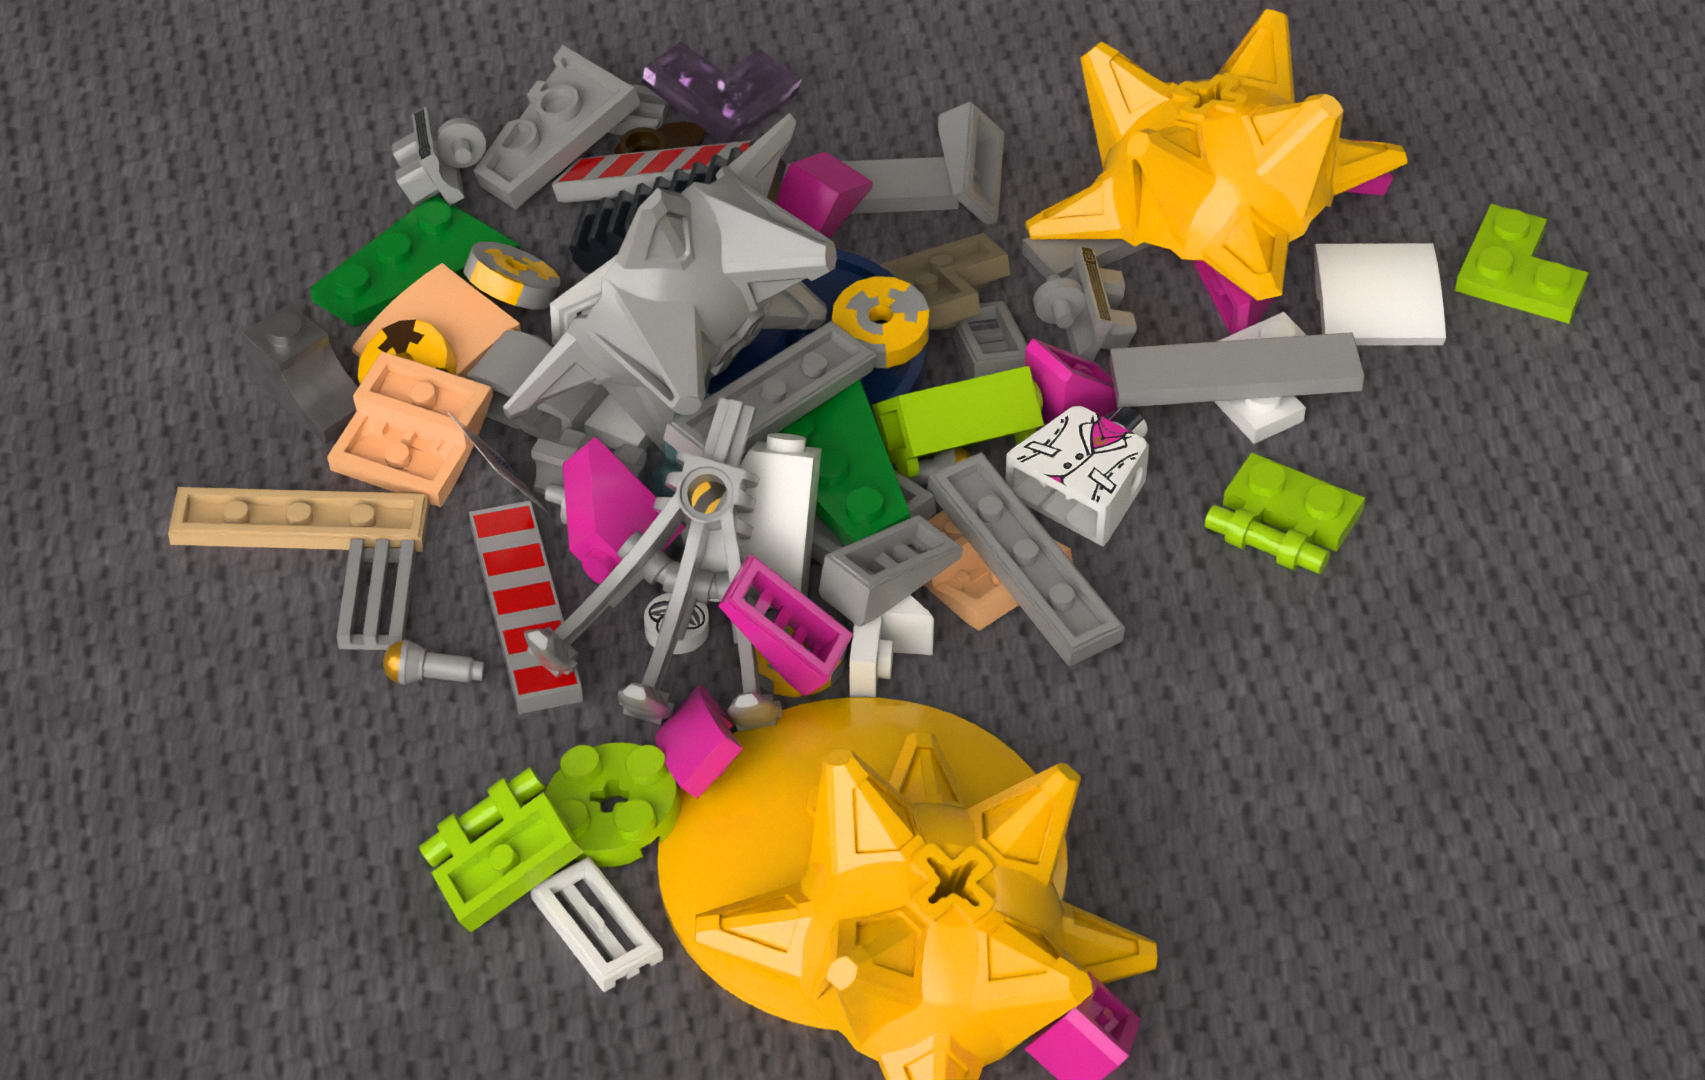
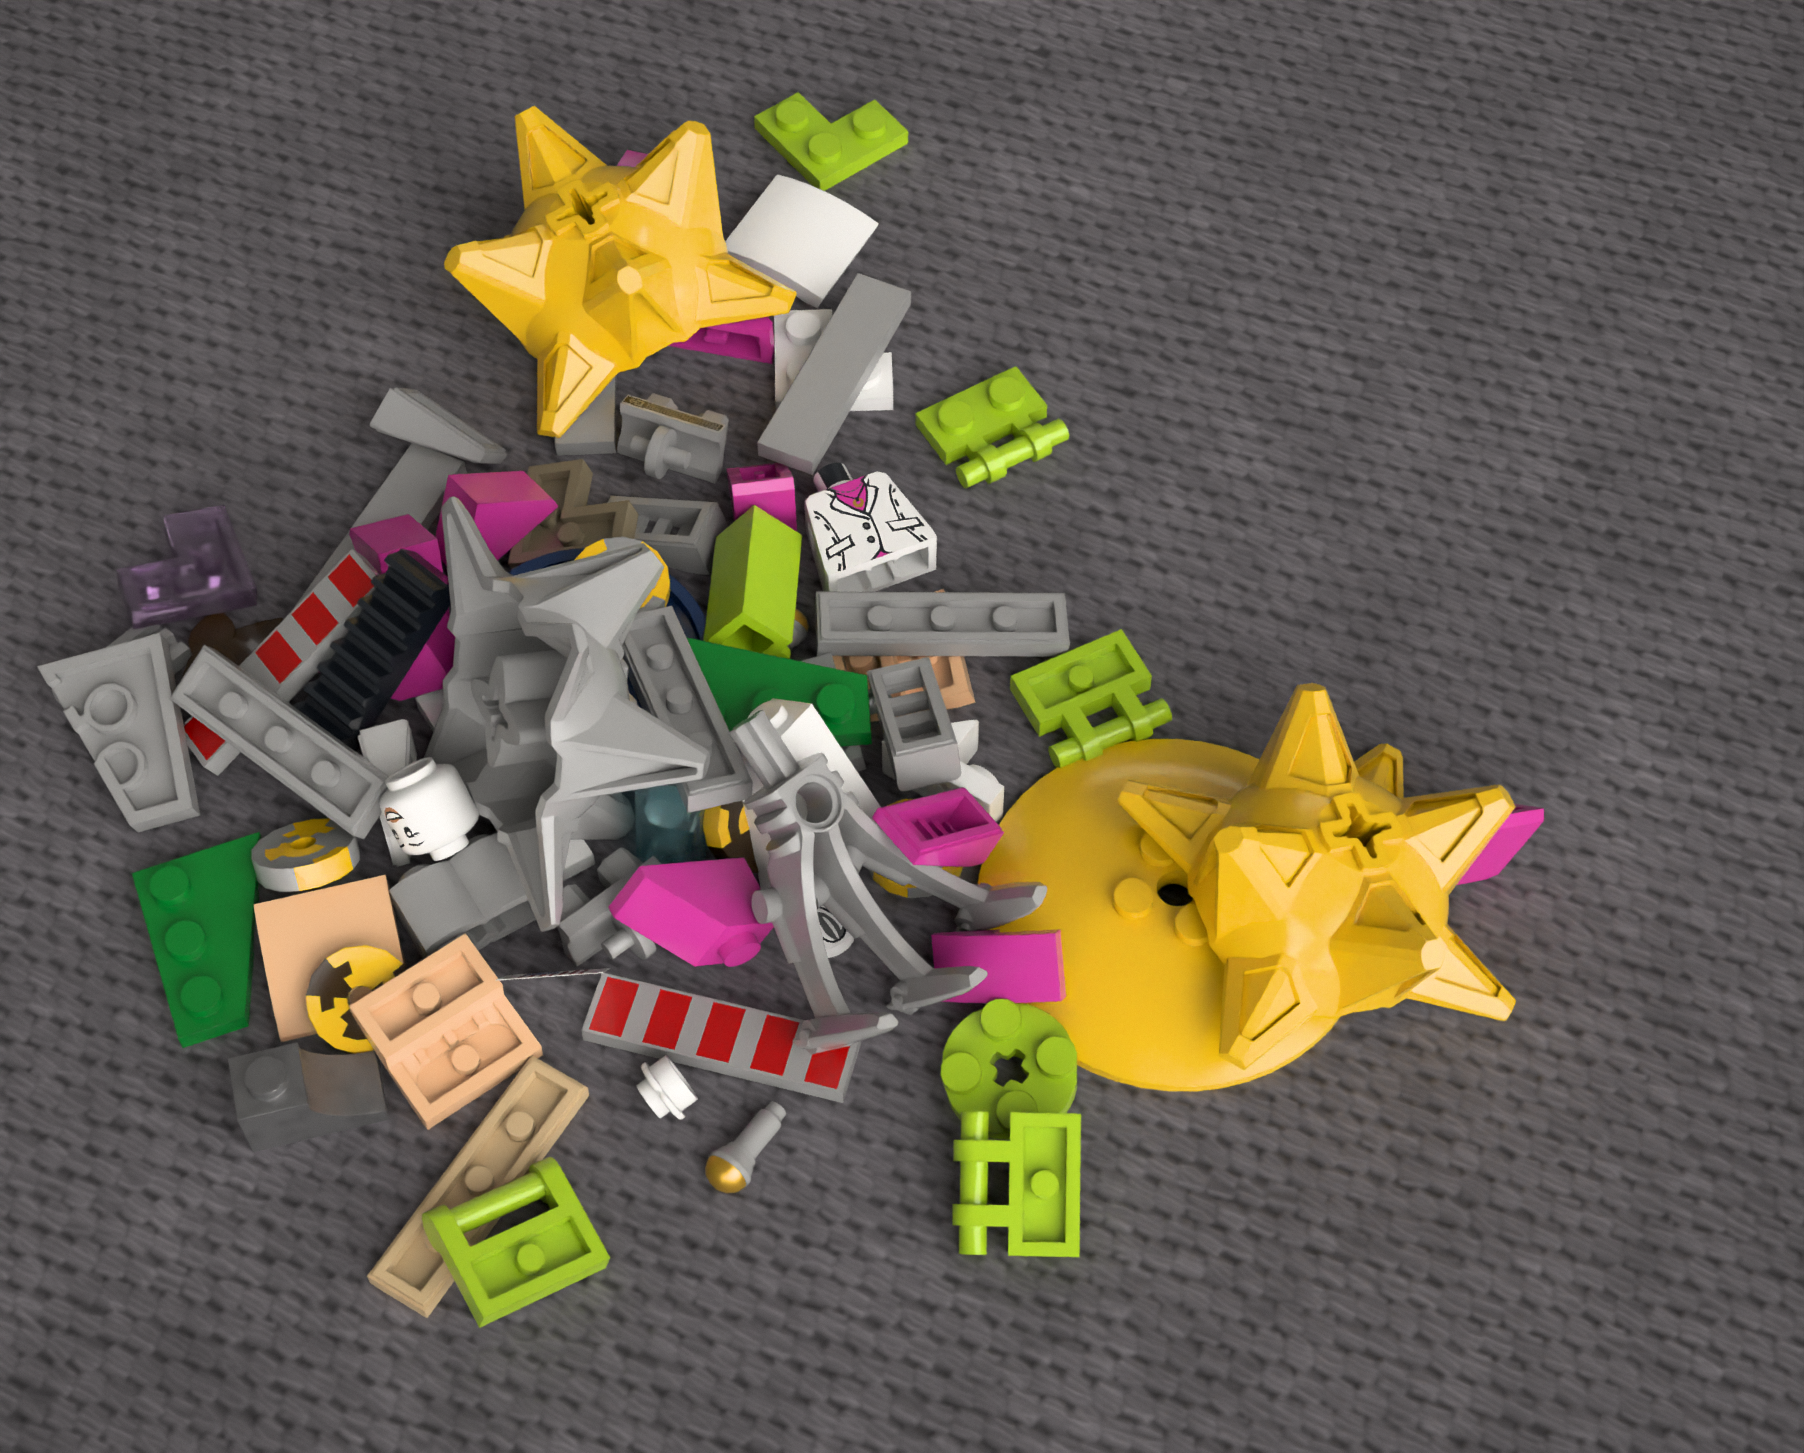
camera: 60 degrees left, 10 degrees up
light grey tile [337,539,416,650] -> none
light grey hips [392,106,486,206] -> none
white tile [530,857,663,992] -> none
none -> light grey tile [169,645,389,839]
none -> white head [379,757,479,861]
none -> lime plate [422,1156,610,1328]
none -> dark pink slope [435,471,559,566]
none -> white plate [636,1055,698,1120]
none -> lime plate [1010,629,1172,768]

